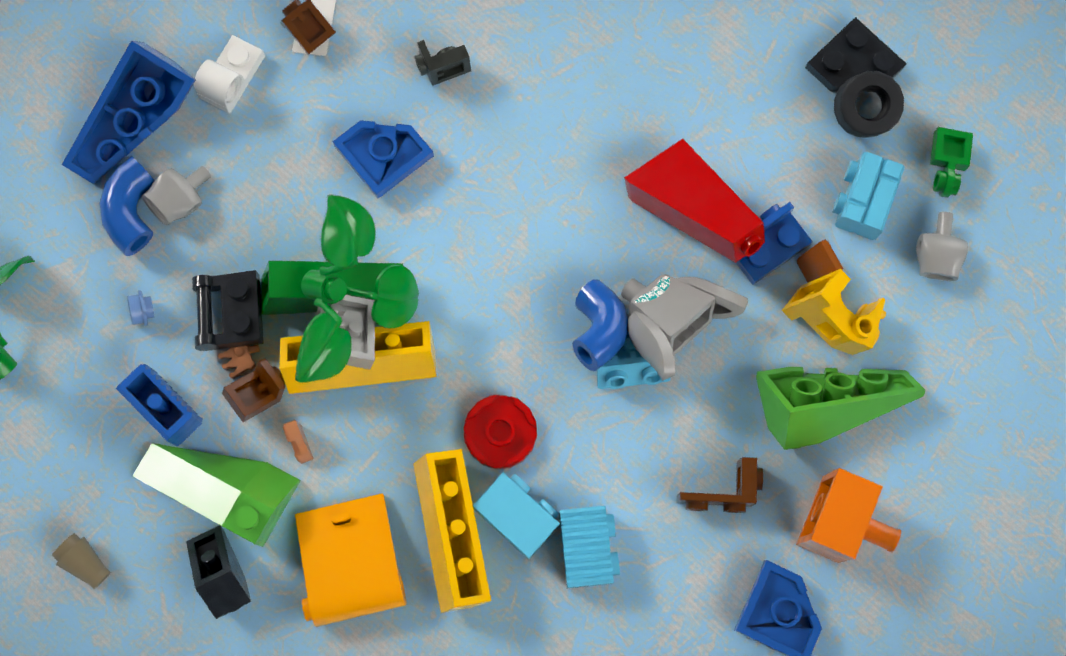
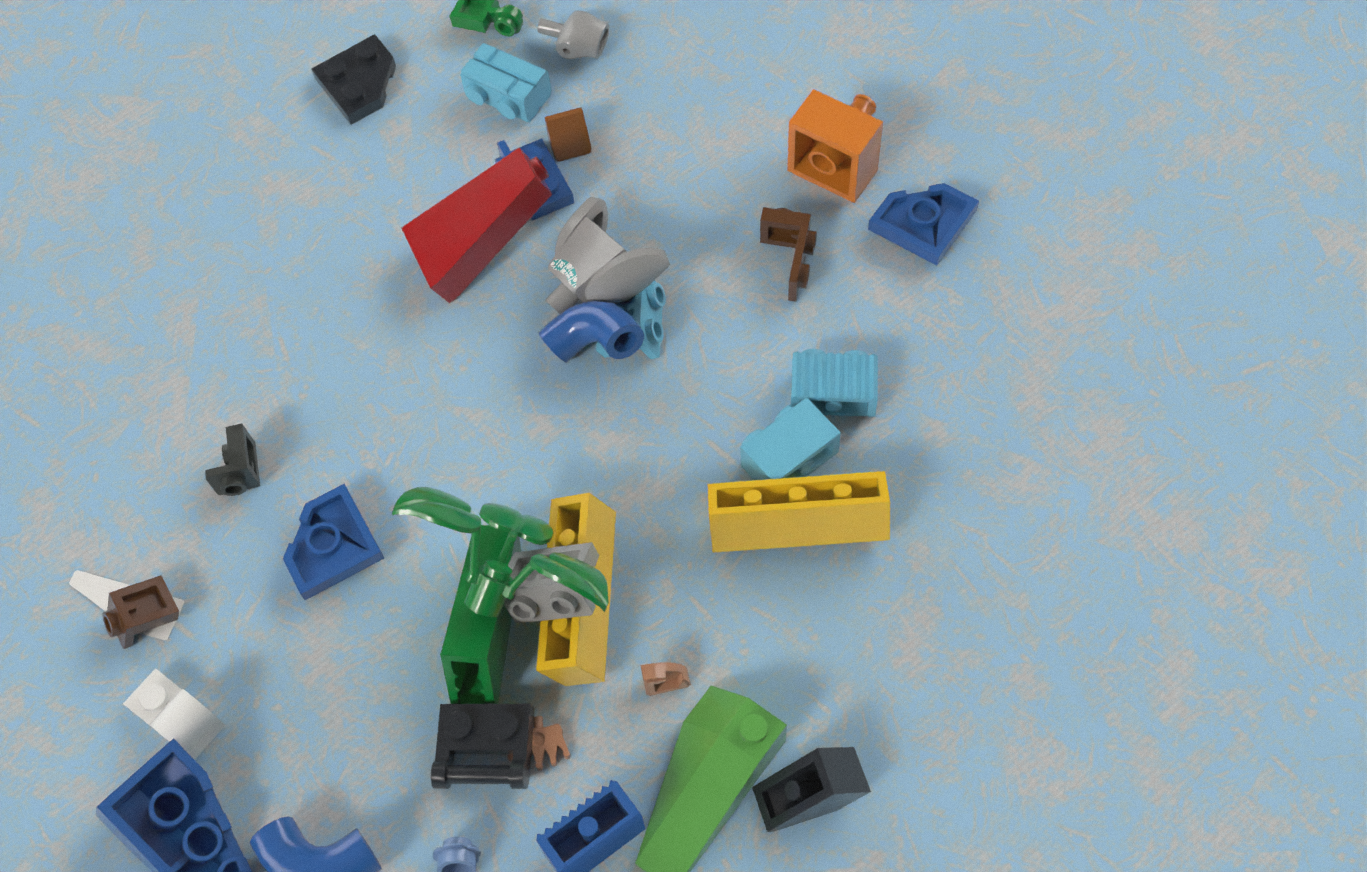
camera: 75 degrees left, 15 degrees down
light grey piece [143,166,211,225] -> none
reddish brown bracket [222,358,286,422] -> none
light orange door [295,493,407,627] -> none
red tile [464,395,537,469] -> none
bright green wedge [756,367,925,450] -> none
yellow tile [782,269,886,355] -> none
black tyre [834,71,904,137] -> none

